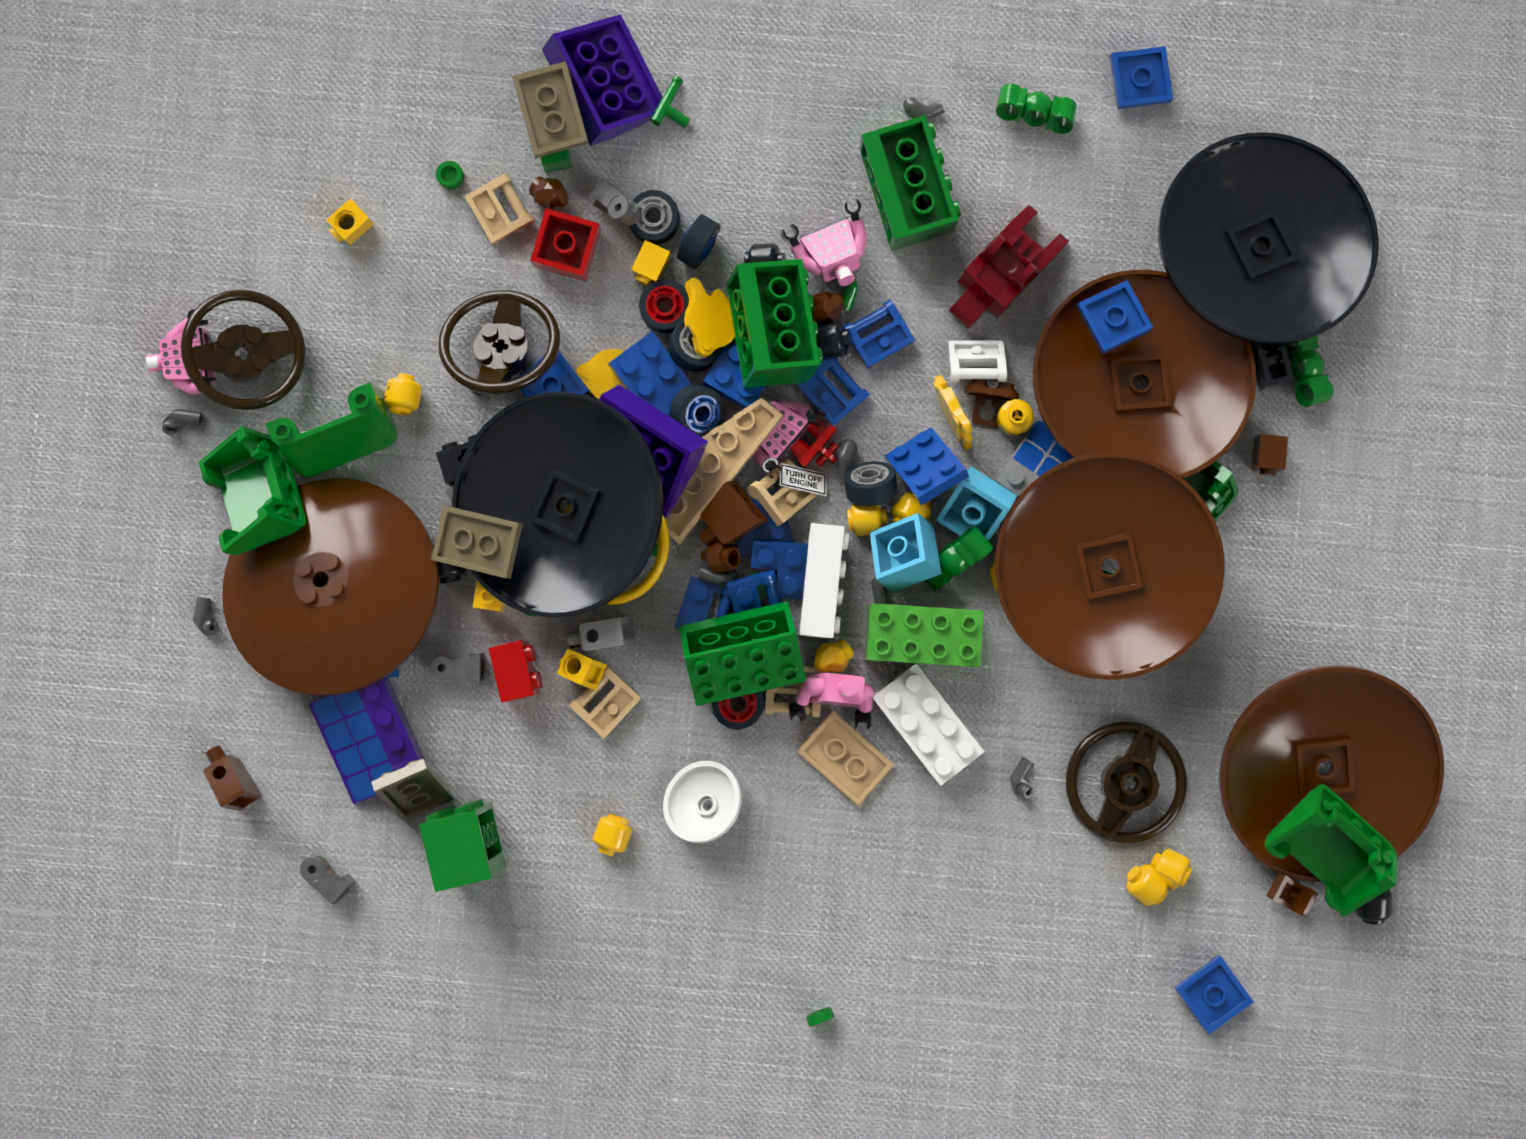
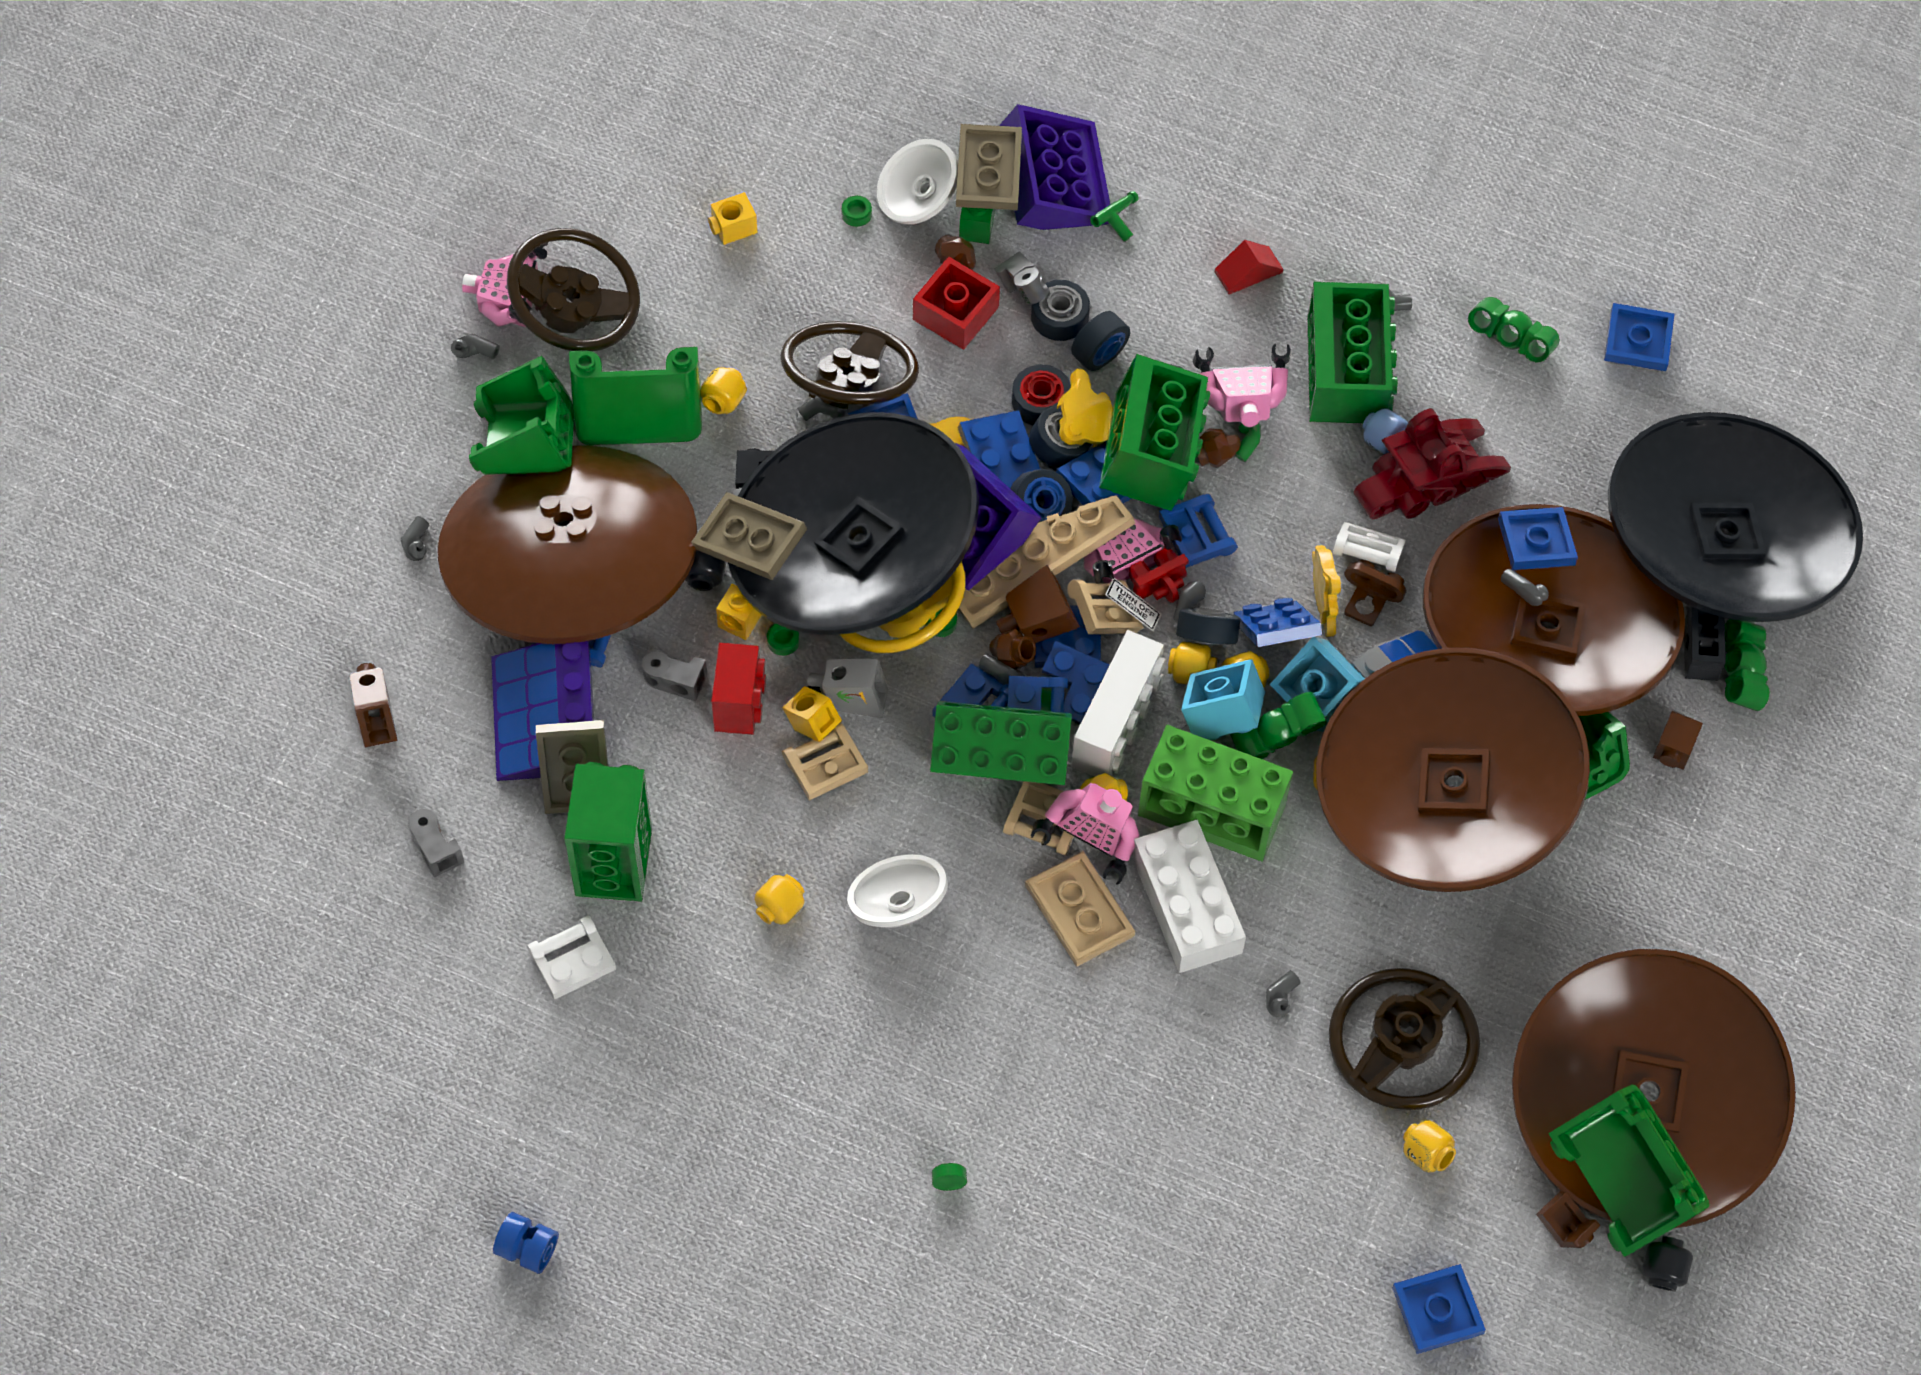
camera: 15 degrees right, 25 degrees down
tan plate [464,173,535,245] -> none
yellow brick [631,240,671,286] -> none
wheel [711,692,764,730] -> none
black head [816,322,853,360] -> none
blue plate [843,299,915,369] -> none
yellow head [996,399,1034,436] -> none
yellow head [1126,864,1168,906] -> none
none -> white plate [527,915,616,1000]
none -> white dish [877,139,958,224]
none -> red slope [1214,240,1284,295]
none -> light blue head [1363,409,1408,455]
none -> dark grey arm [1501,569,1549,606]

